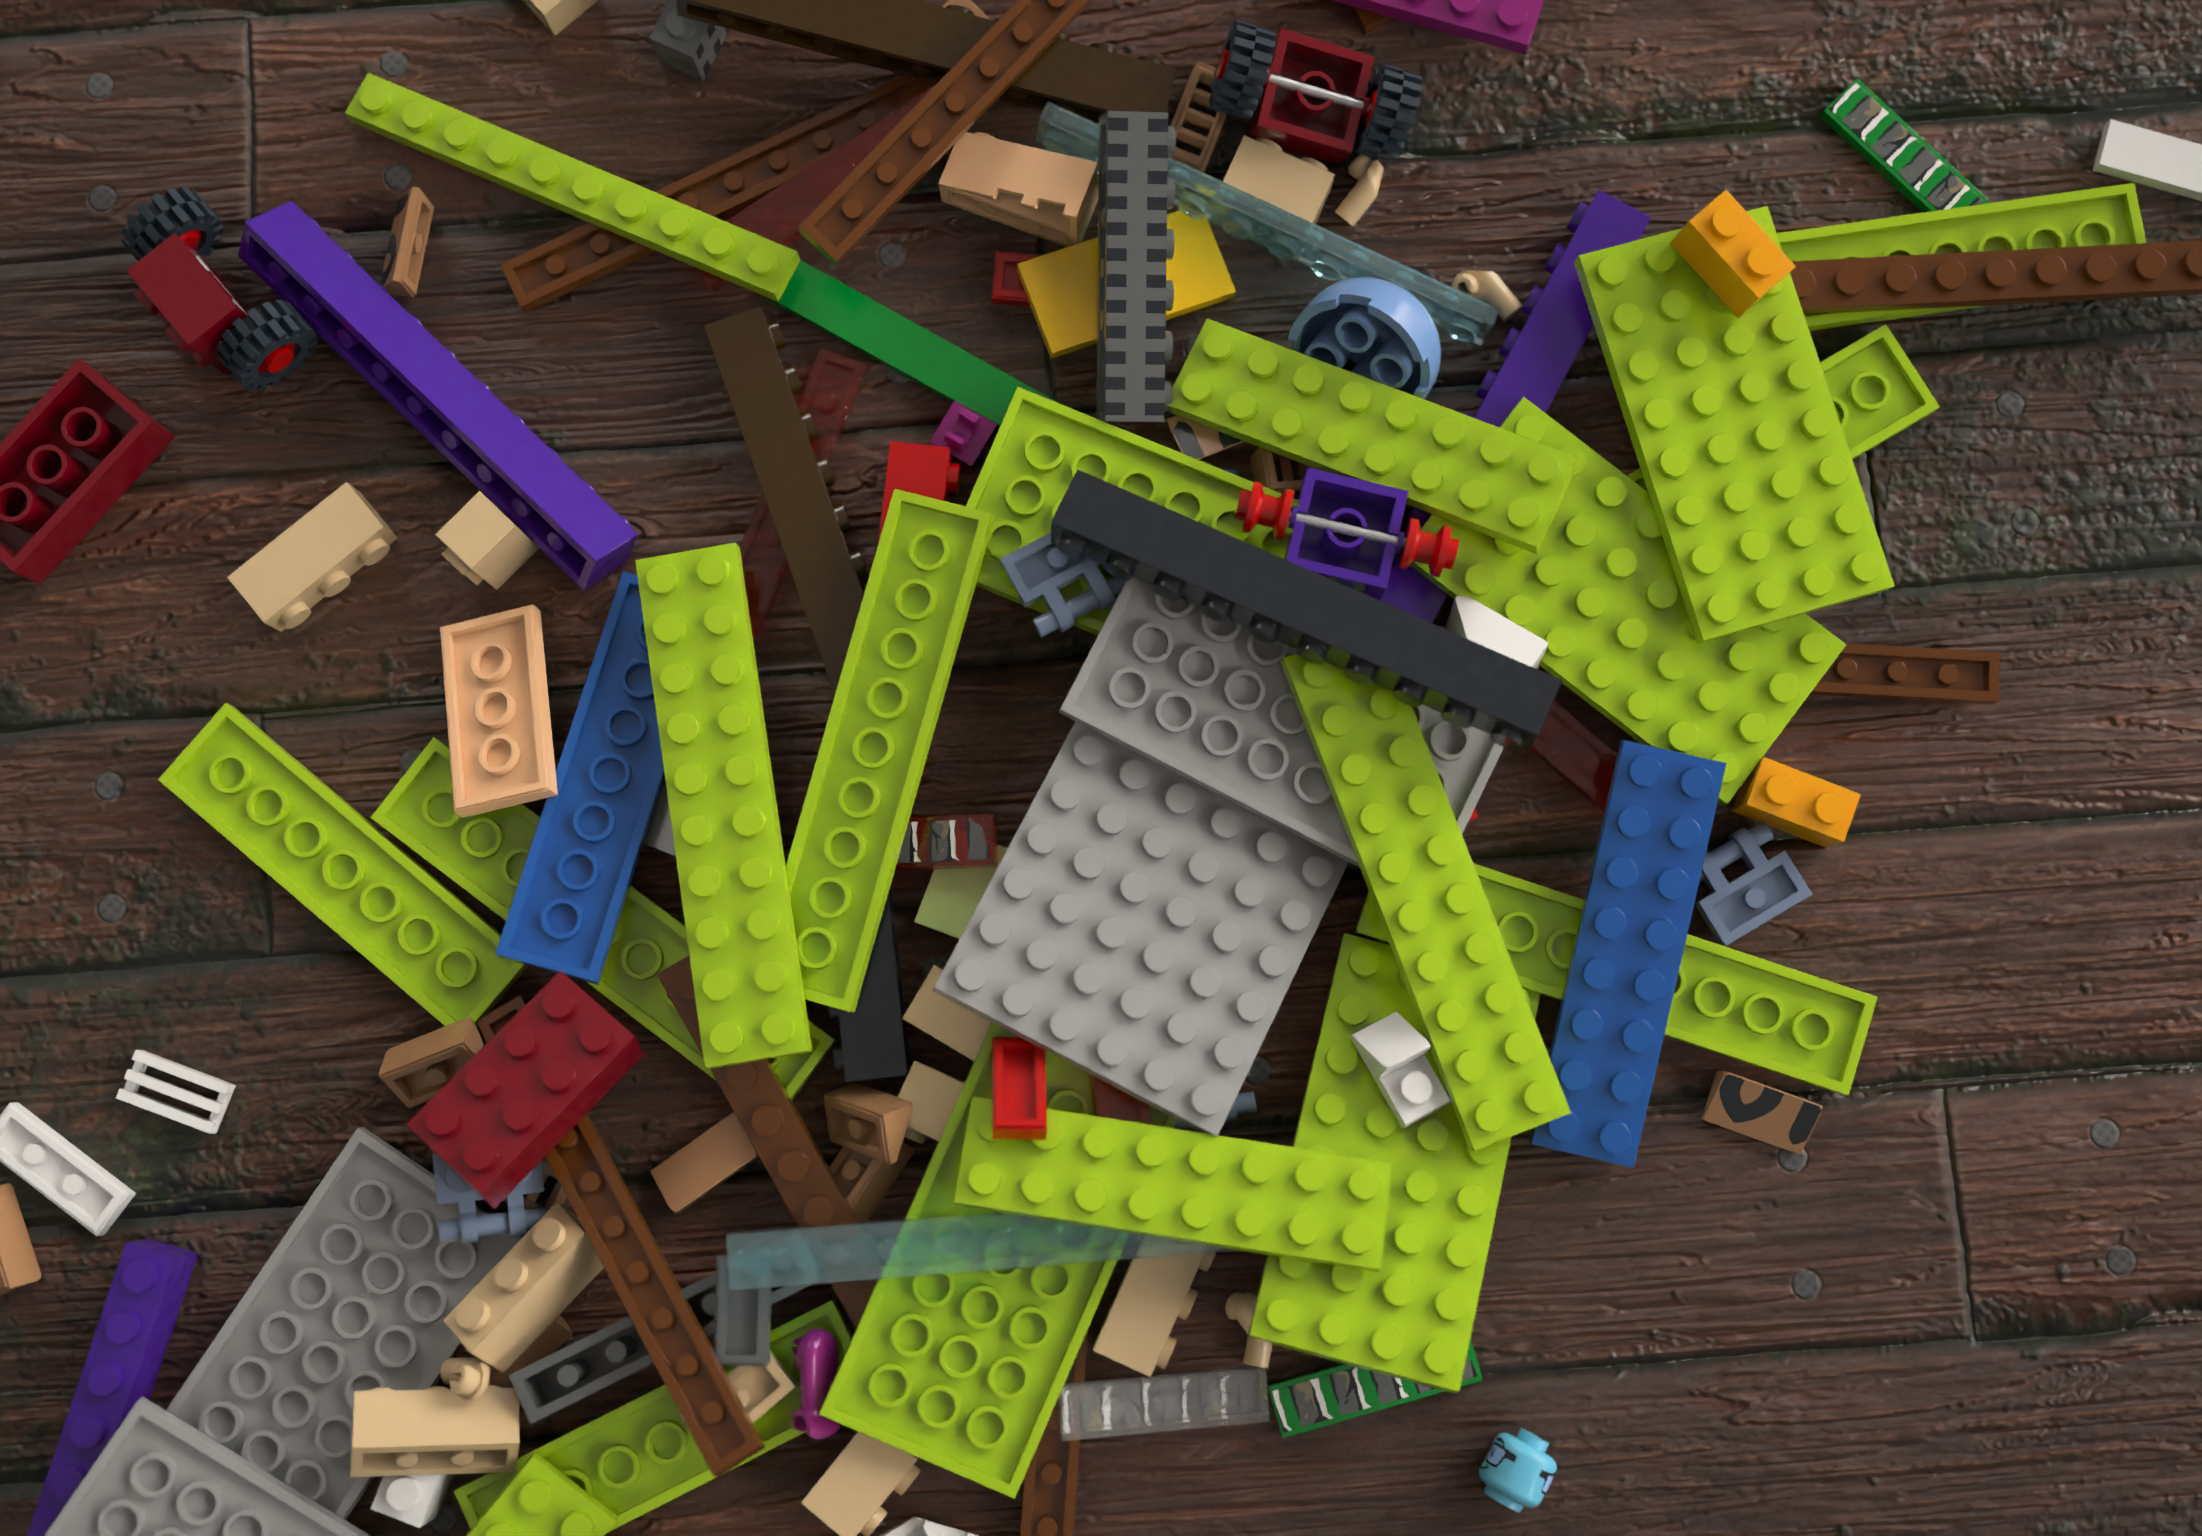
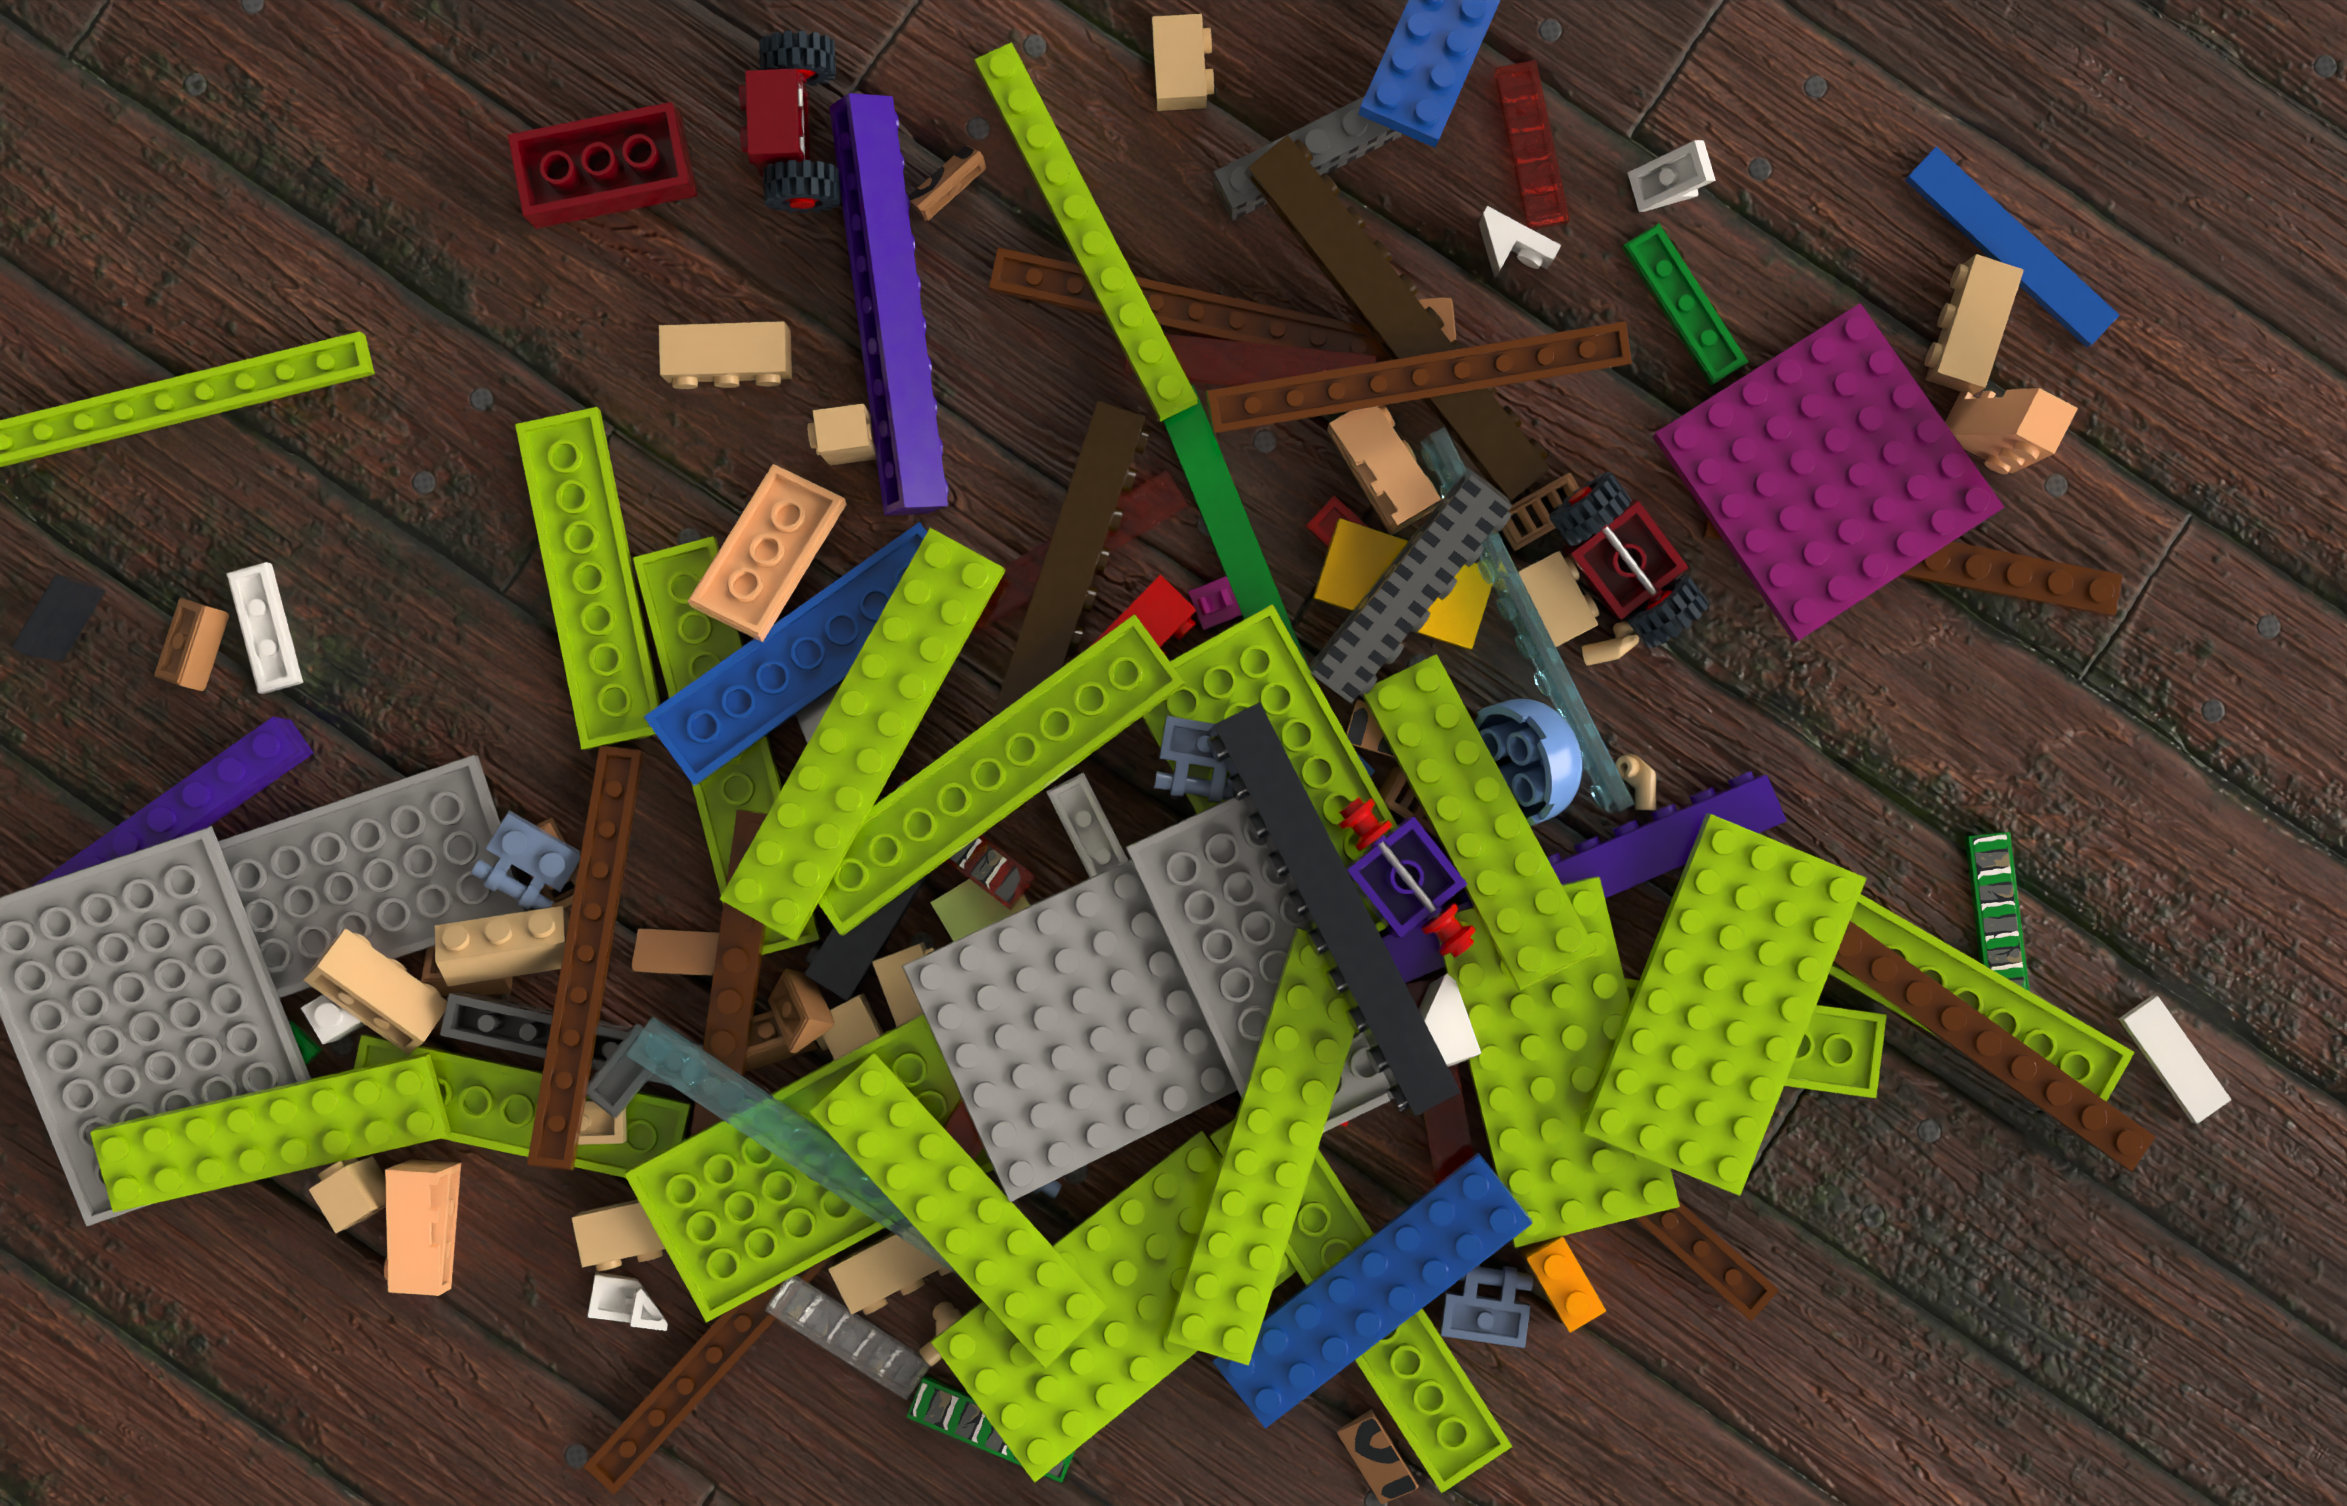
camera: 40 degrees right, 5 degrees up
white tile [116,1050,236,1134] -> none
medium nougat slope [378,1017,484,1108] -> none
dark red brick [406,970,645,1209] -> none
tan arm [440,1357,490,1400] -> none
magenta piece [791,1328,840,1439] -> none
red tile [992,1037,1047,1140] -> none
white slope [1350,1012,1451,1129] -> none
light orange brick [1670,190,1796,318] -> none
none -> white tile [1046,773,1128,878]

